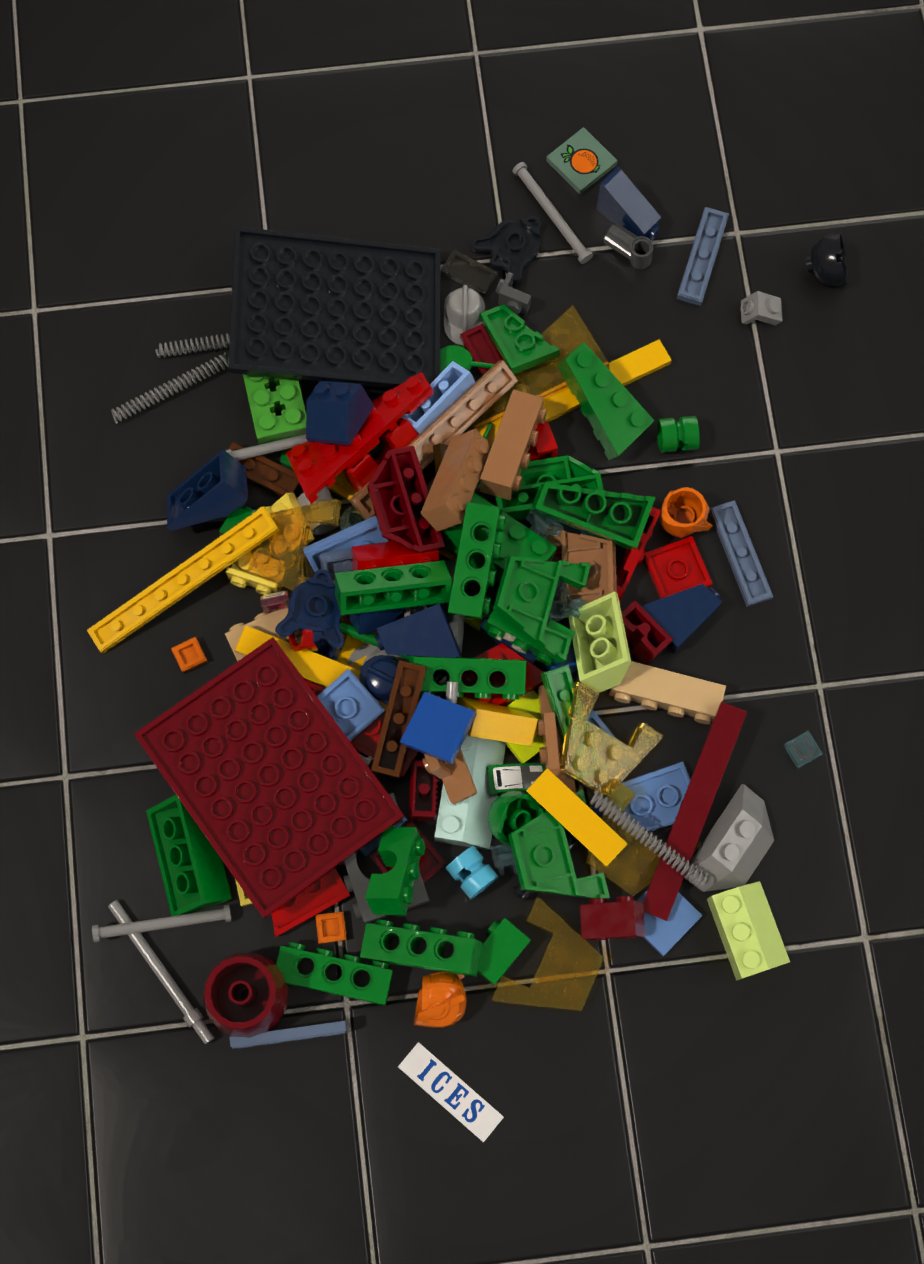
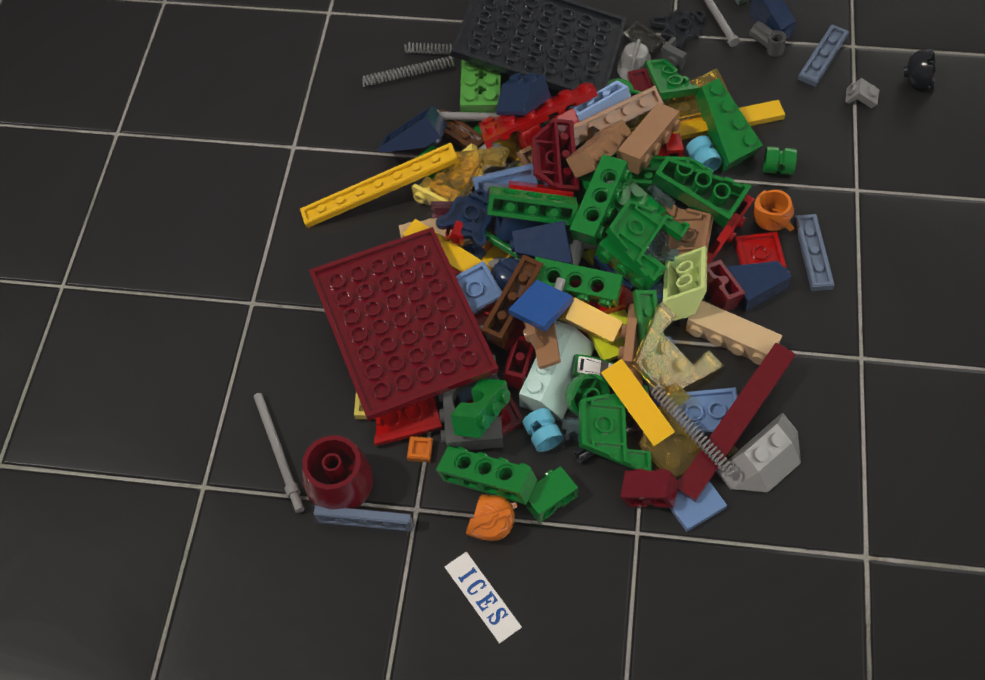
camera: 20 degrees right, 15 degrees down
light grey bar [92,905,231,942] -> none
green slope [146,795,232,916] -> none
orange tile [171,637,208,674] -> none
green brick [276,942,394,1006] -> none
clear yellow wing [492,897,604,1011] -> none
yellowish green slope [707,881,790,981] -> none
clear light blue tile [783,730,823,769] -> none
none -> medium azure wheel [685,136,722,172]

